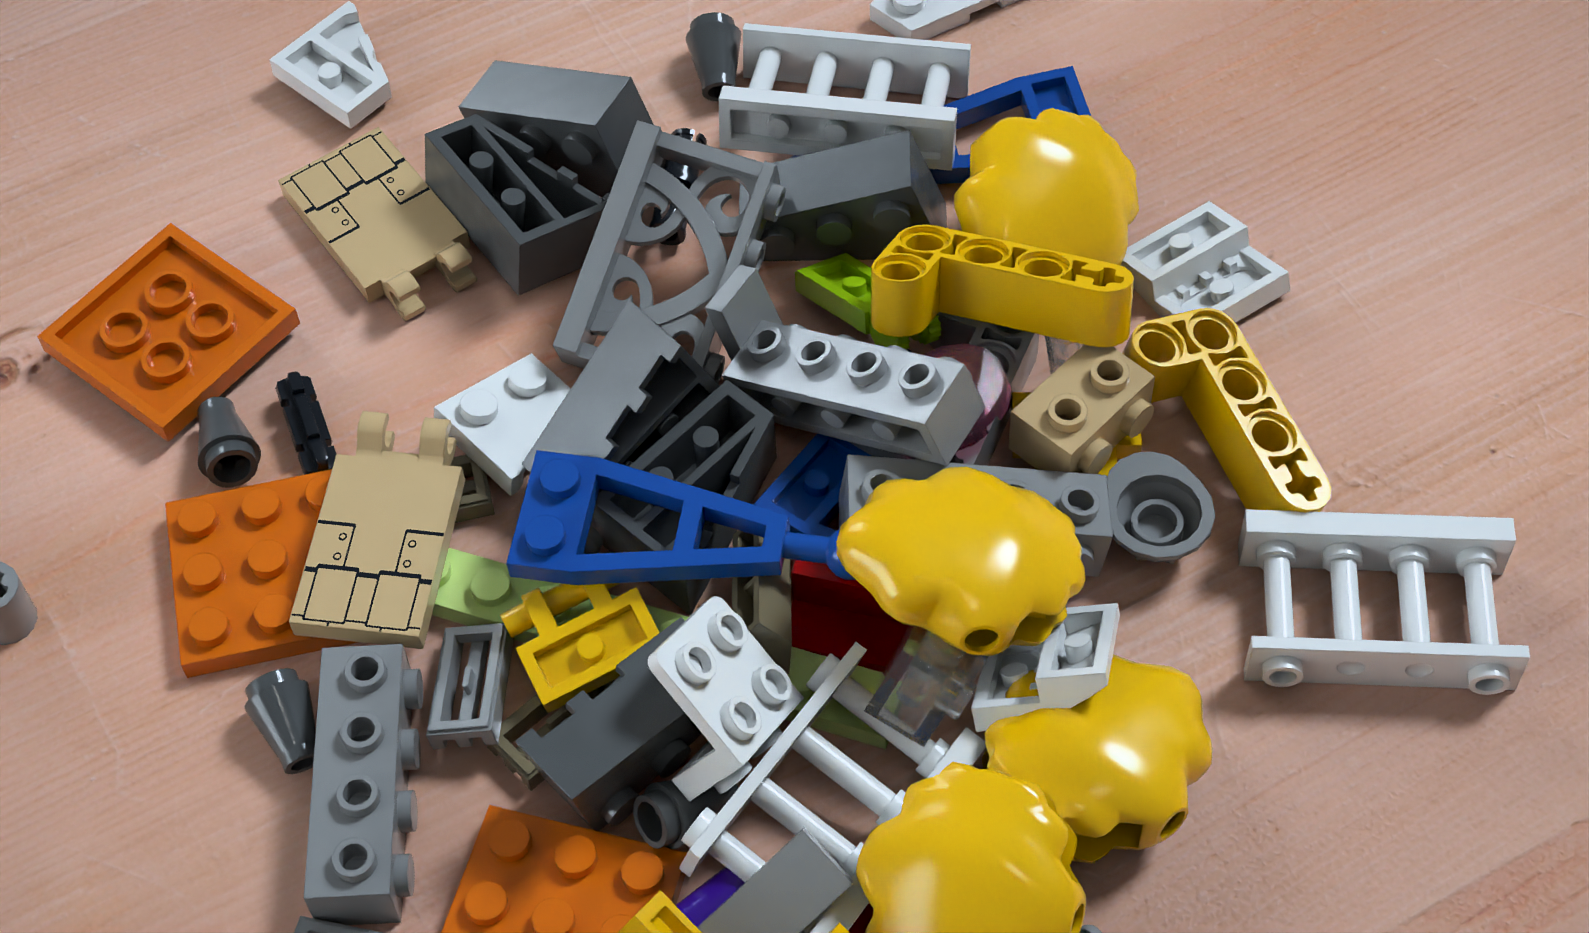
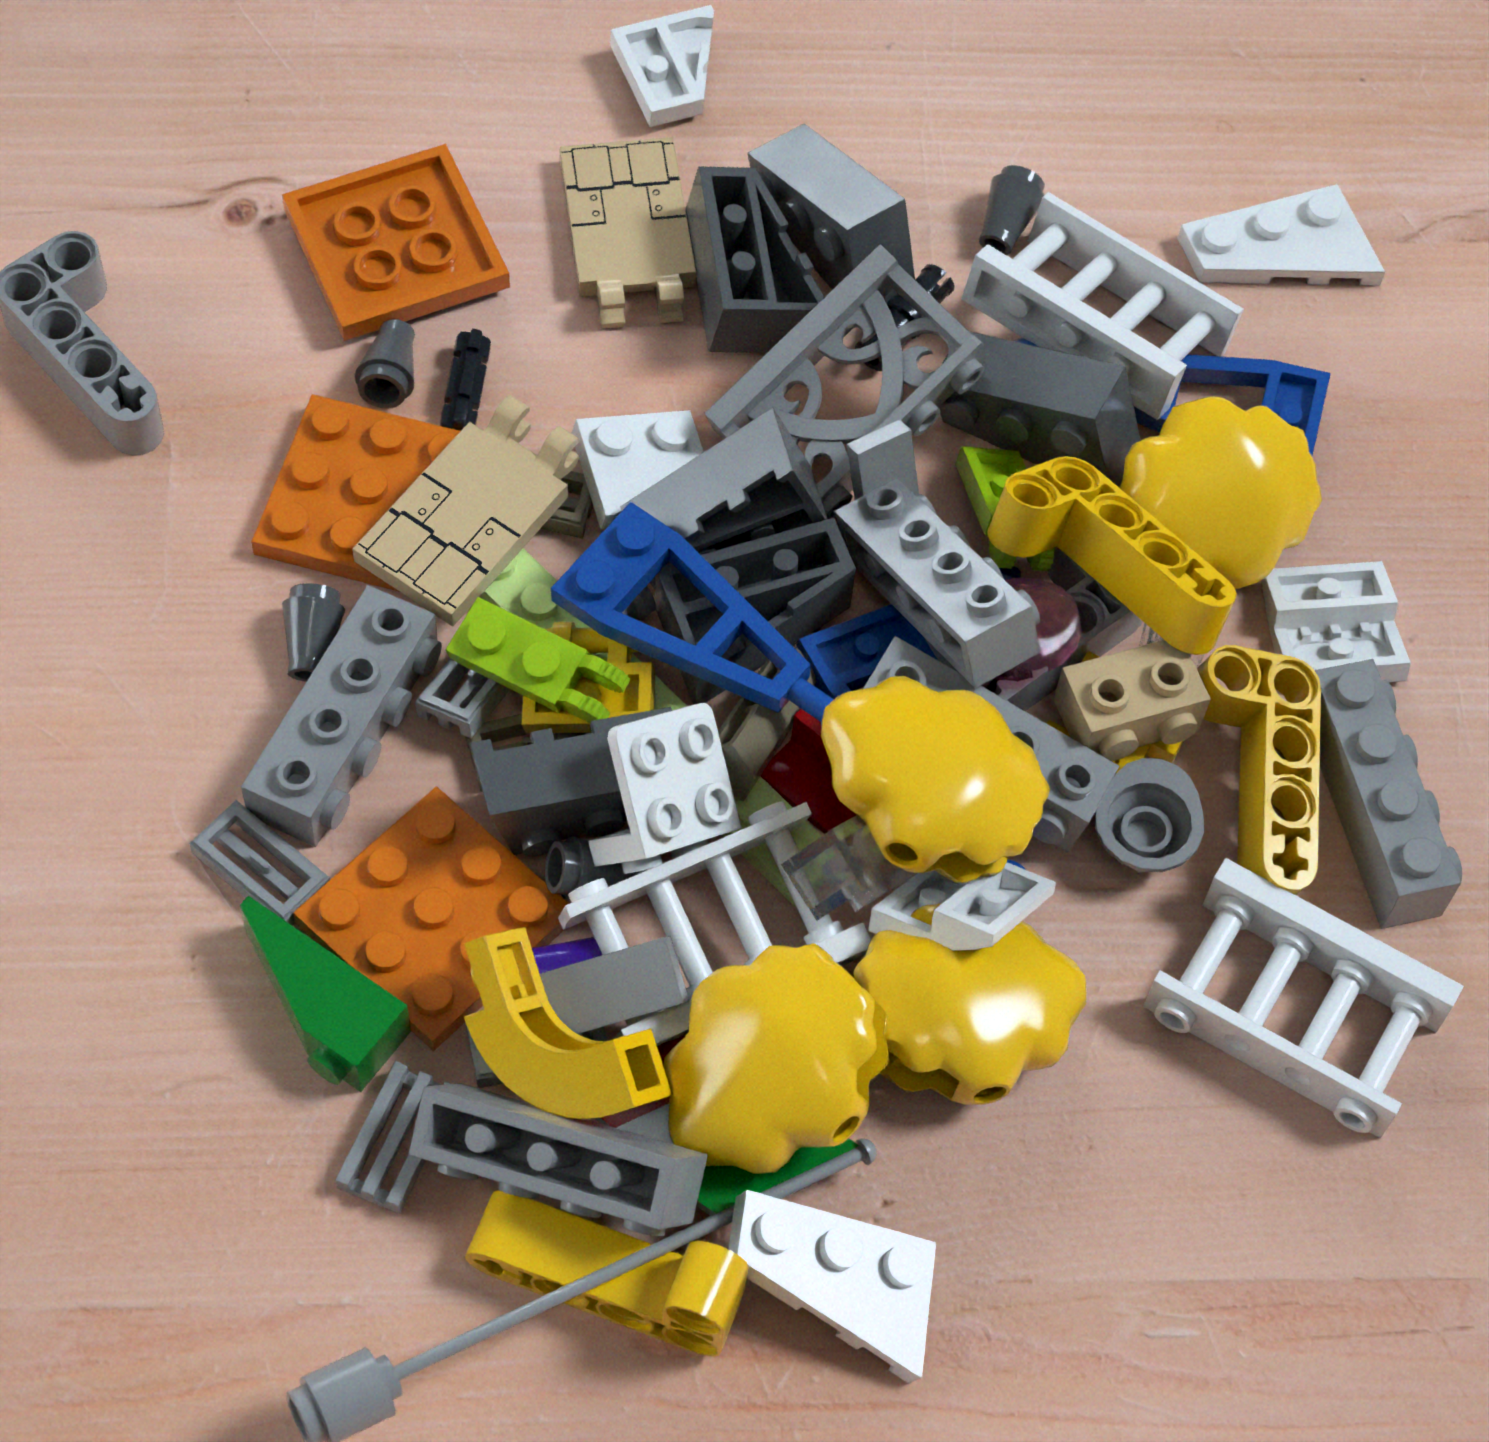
camera: 20 degrees right, 5 degrees up
none -> lime hinge [445,597,631,723]
none -> light grey brick [1315,659,1462,929]

